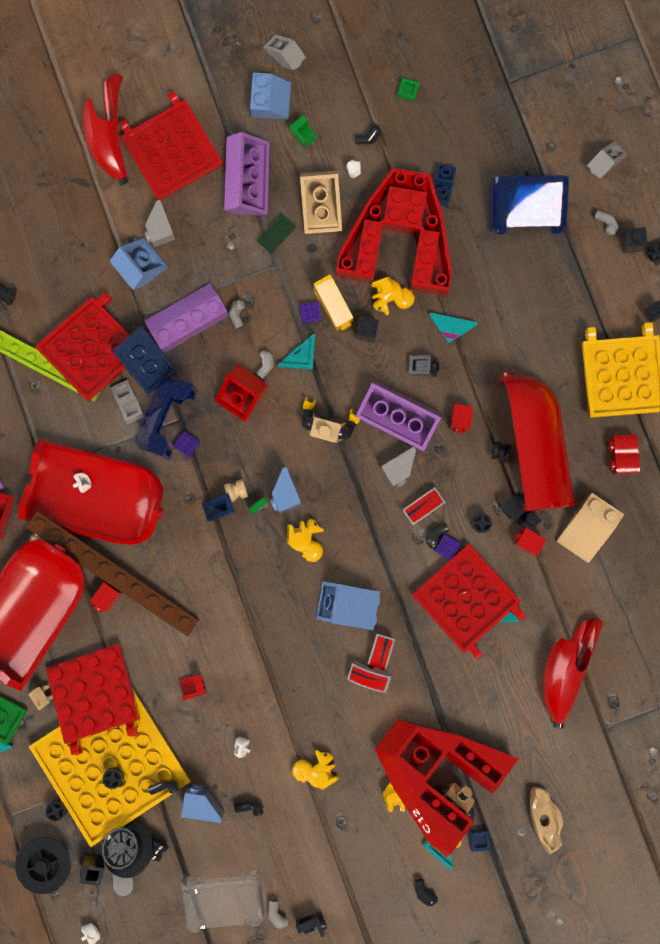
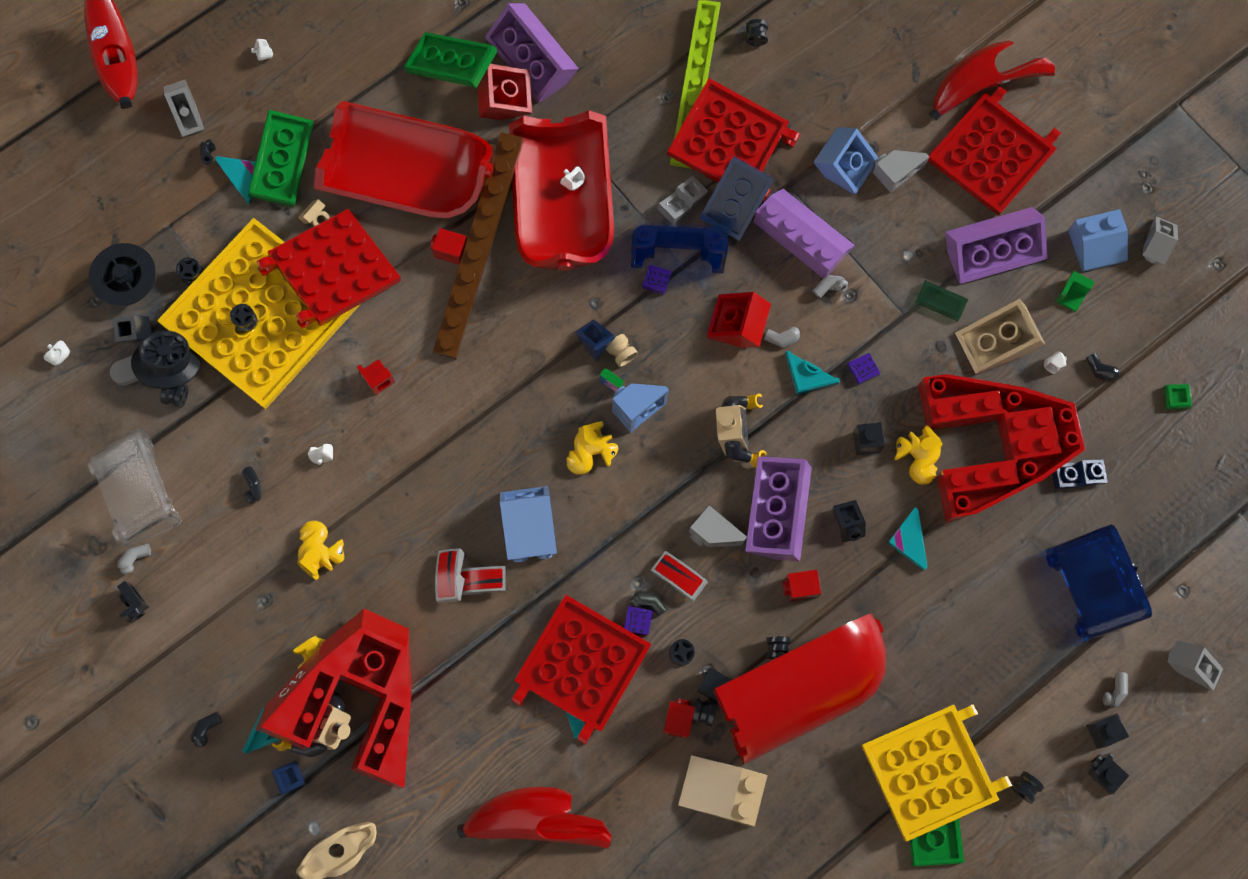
camera: 70 degrees right, 10 degrees down
black arm [148,779,179,795] -> none
medium blue slope [181,784,225,823] -> none
yellow slope [314,275,353,331] -> none
red brick [608,434,640,475] -> none

